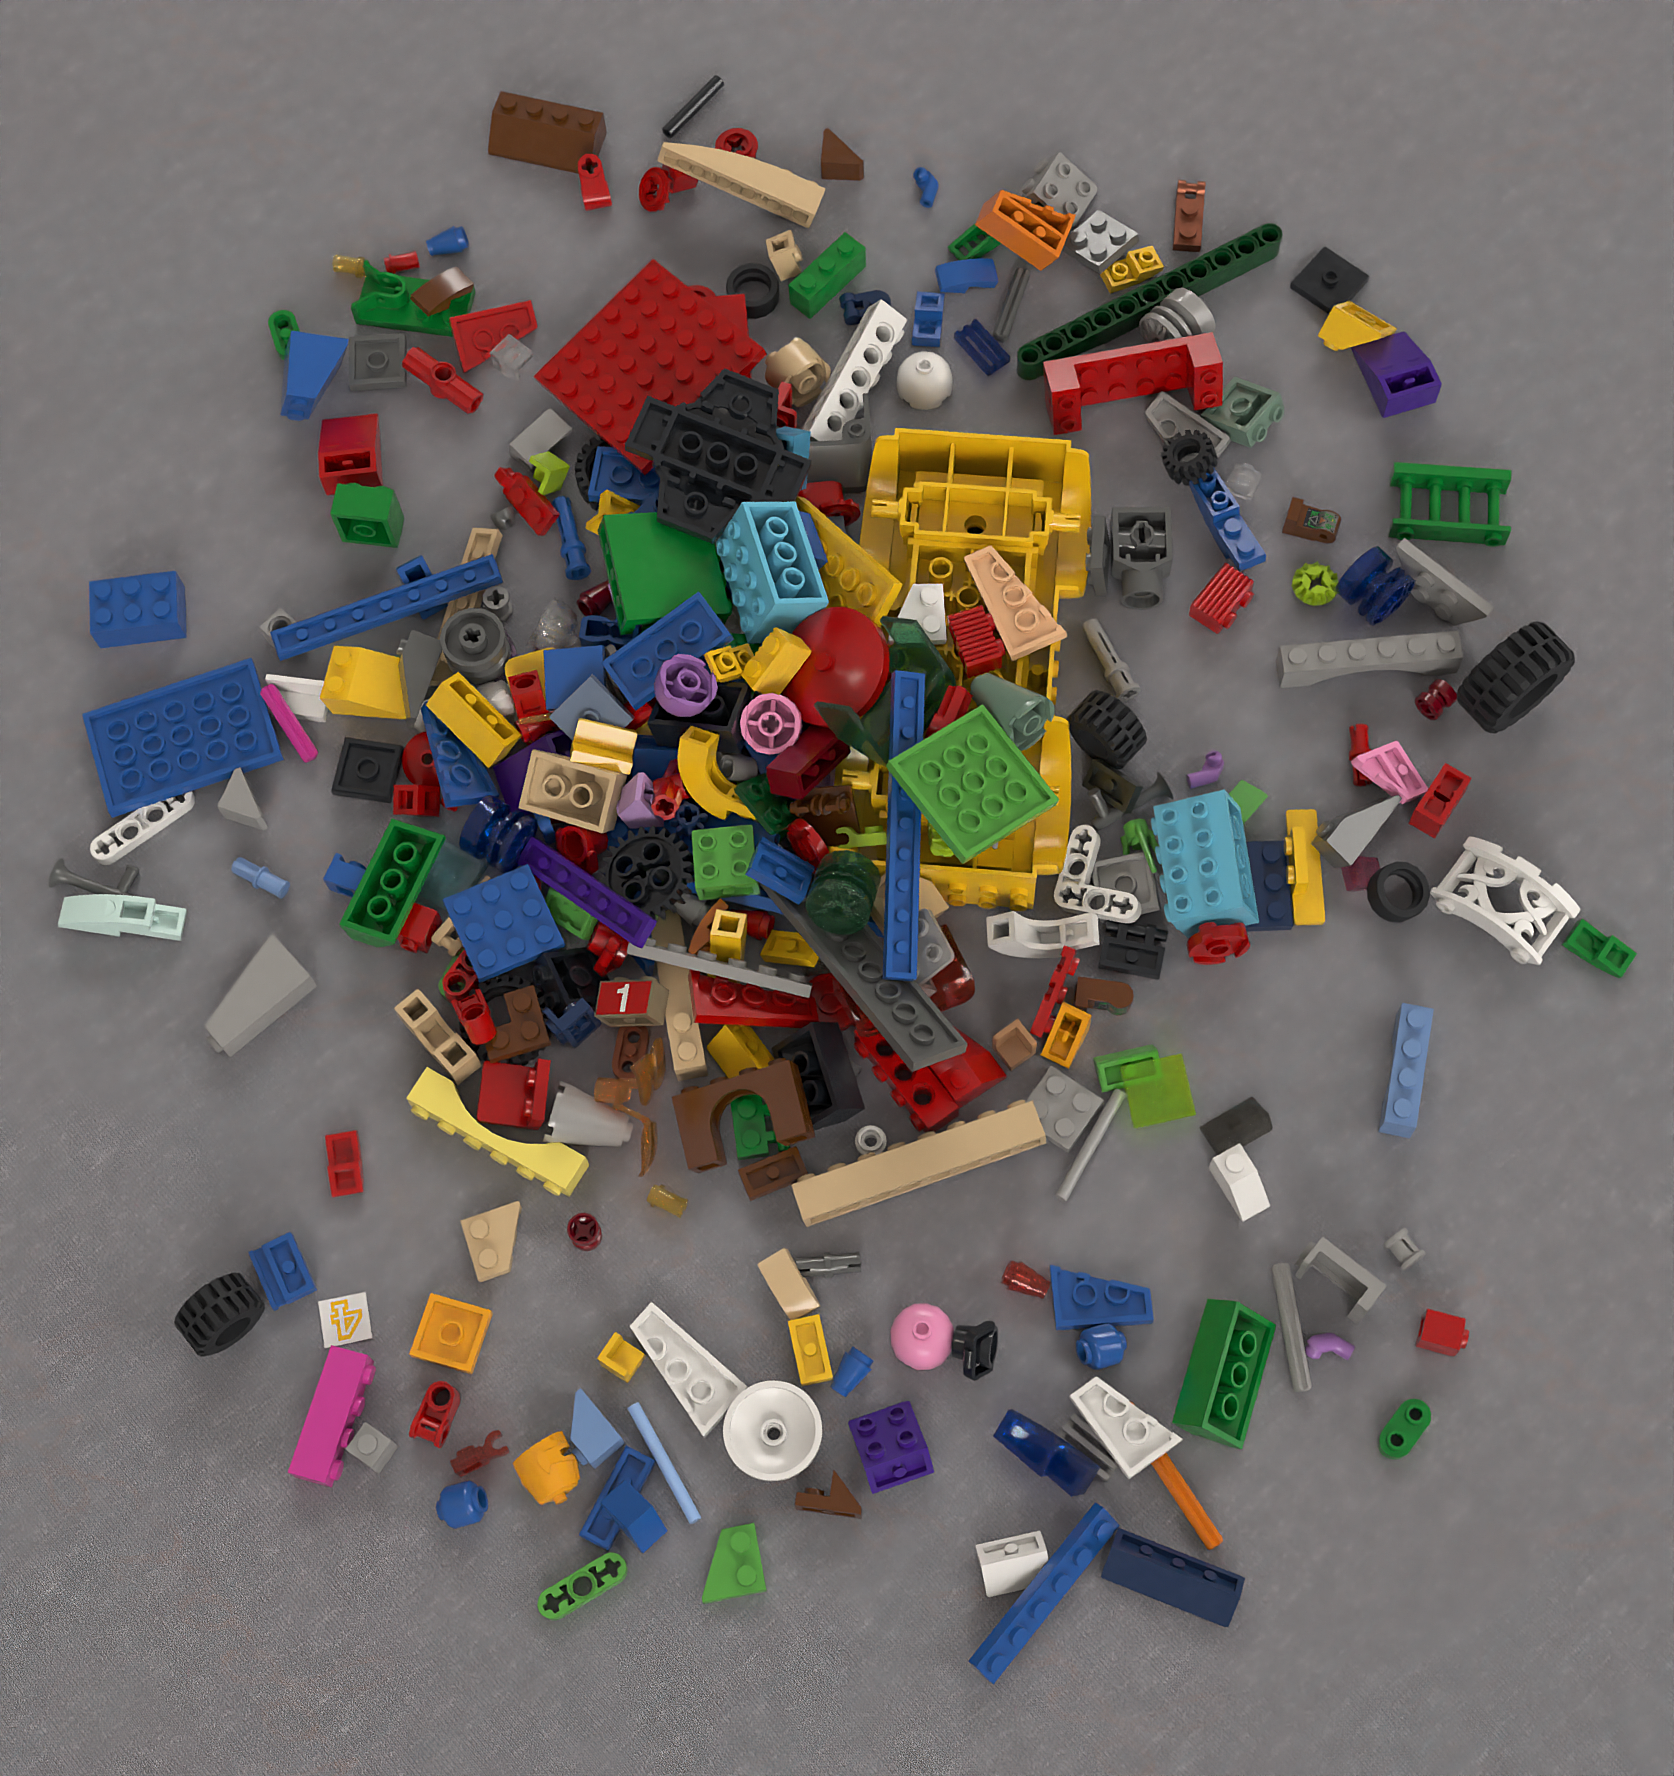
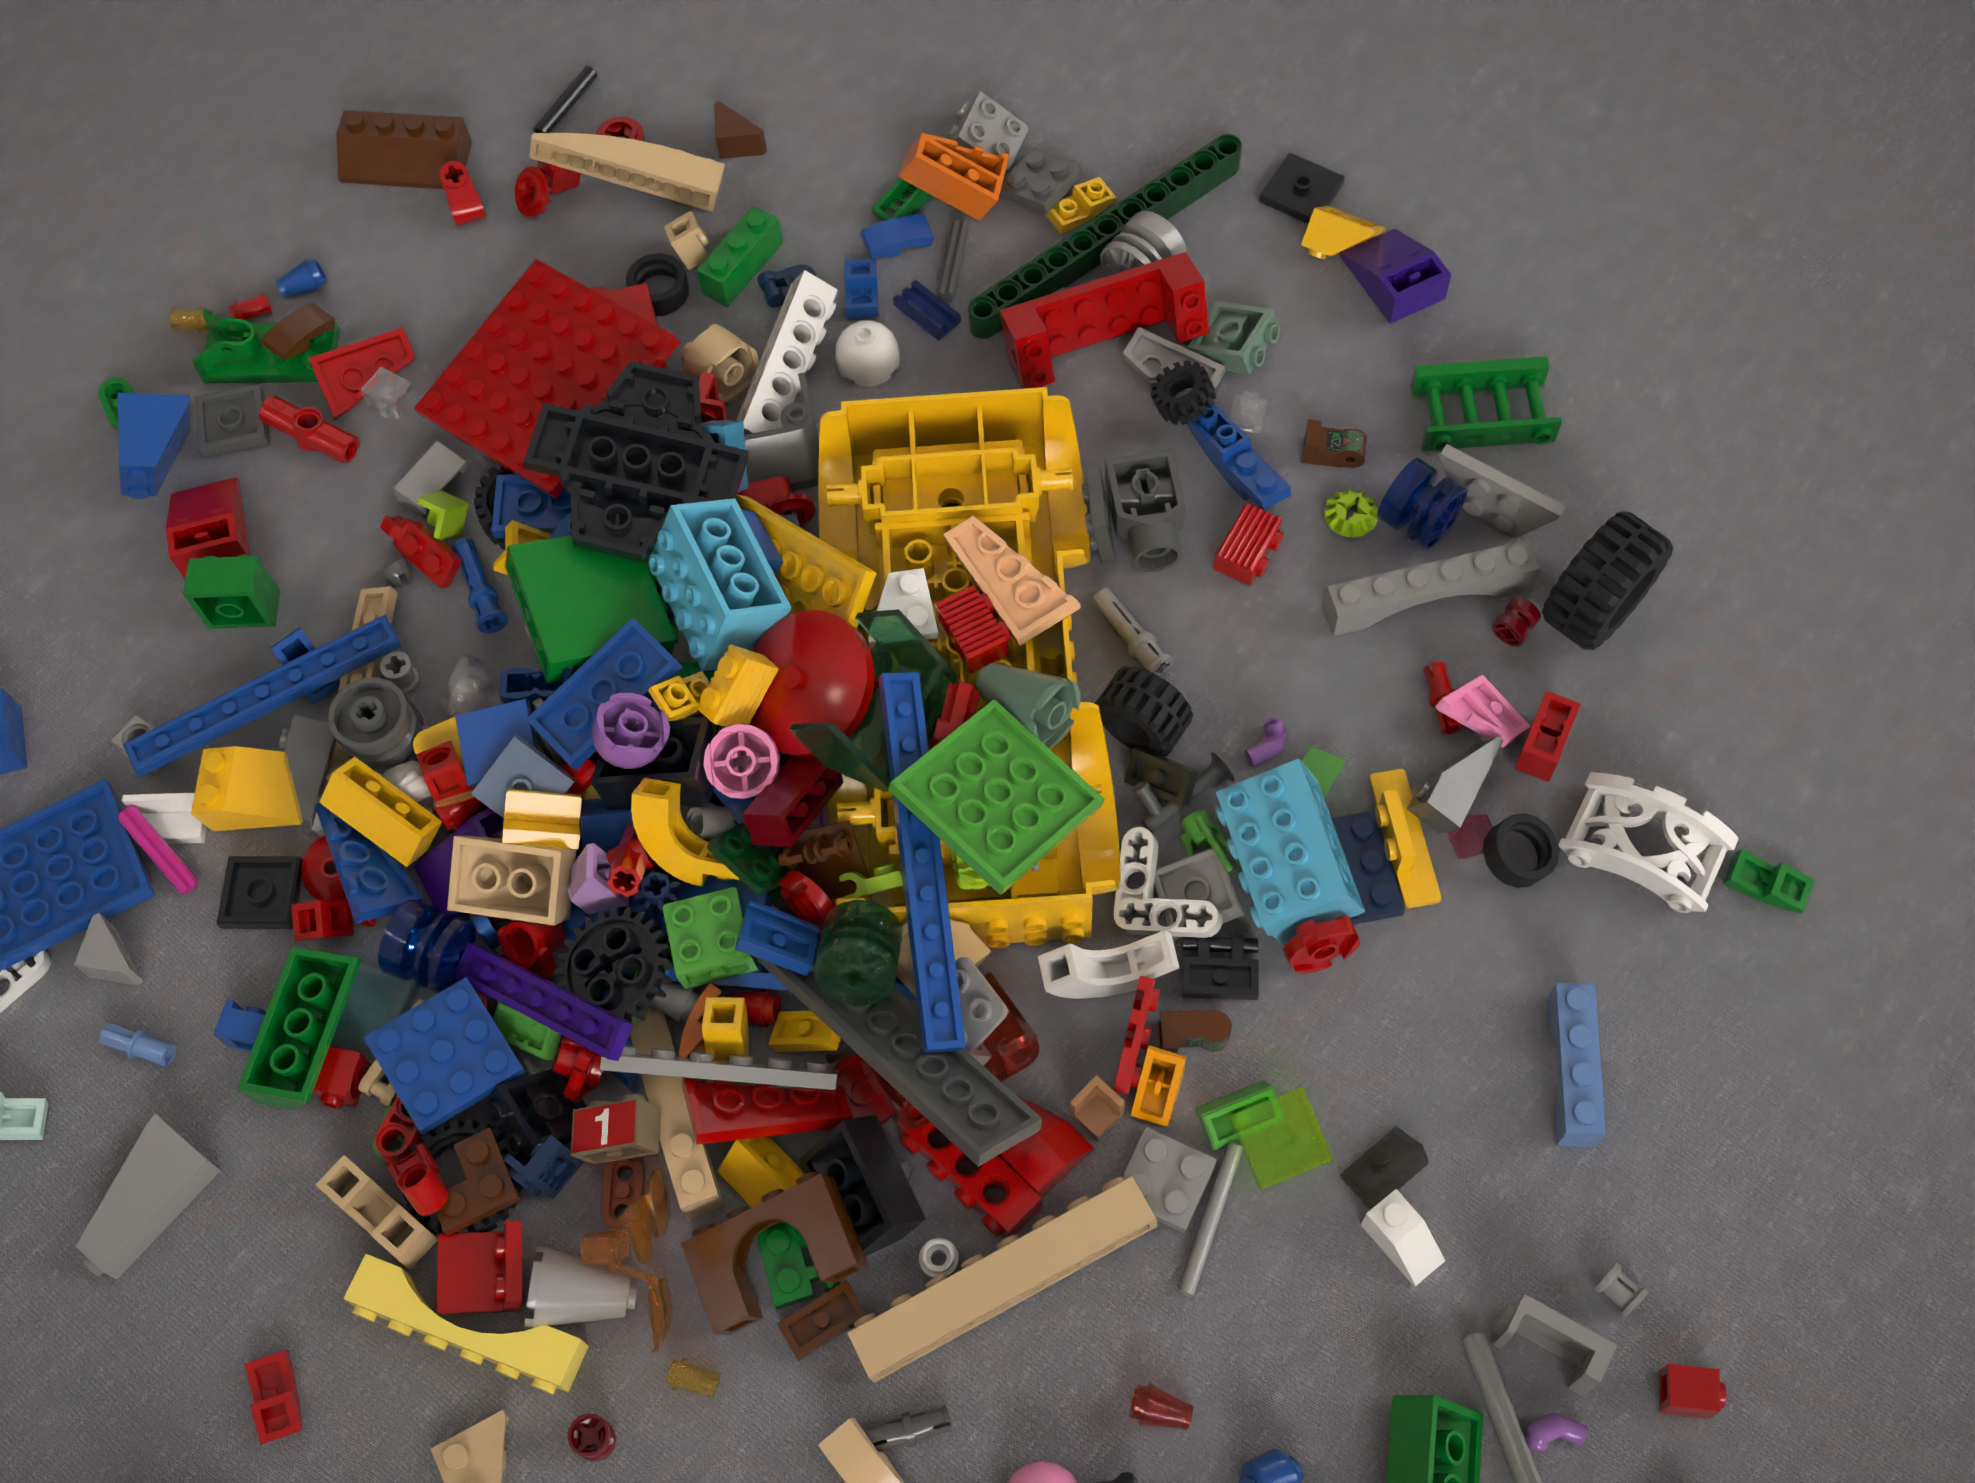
camera: 10 degrees left, 5 degrees down
dark red cone [576,579,612,616] -> none
blue arm [913,167,939,208] -> none
blue wing [1049,1265,1154,1331] -> none
copper plate [1172,179,1206,252] -> none

